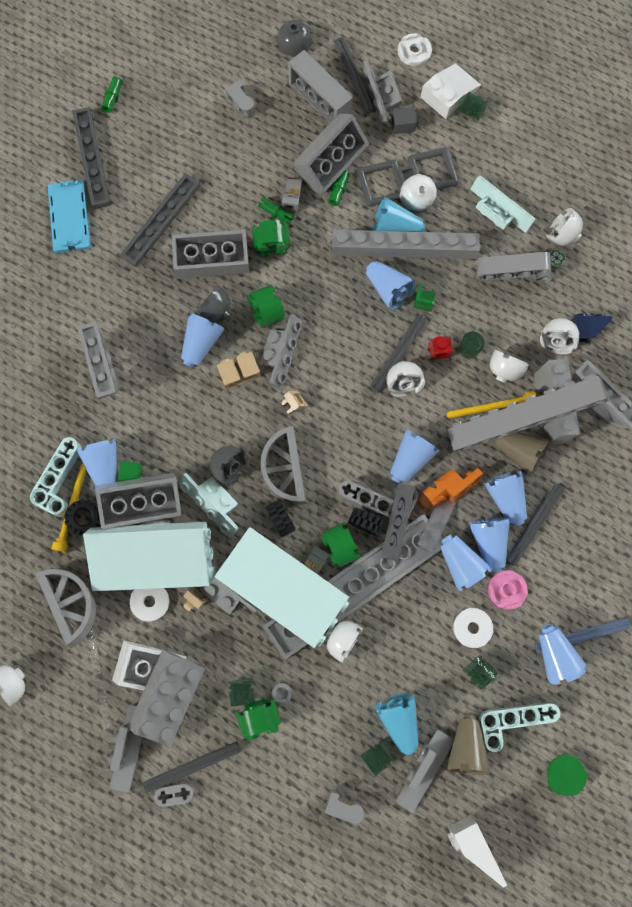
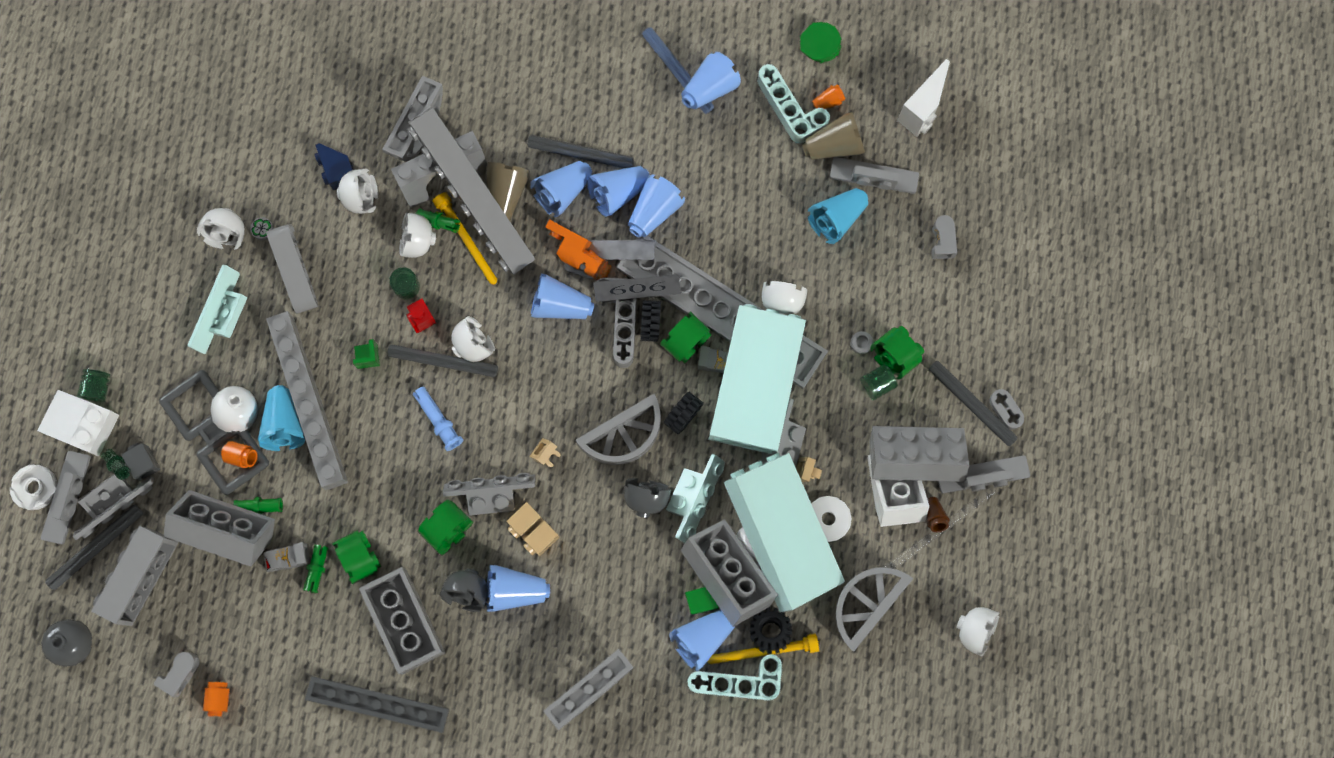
camera: 110 degrees left, 0 degrees up
clear green piece [361,741,395,776] -> none
light blue cone [366,261,416,310] -> none
white tile [453,608,493,648] -> none
clear green piece [463,655,497,690] -> none
bright pink tile [488,570,528,610] -> none
none -> light grey bracket [41,451,91,545]
none -> clear green axle [102,449,131,480]
none -> orange brick [203,682,230,717]
none -> orange brick [221,441,257,468]
none -> light blue pin [412,386,464,451]
none -> green pin [416,208,460,233]
none -> orange cone [812,84,846,109]
none -> reddish brown cone [926,497,950,533]

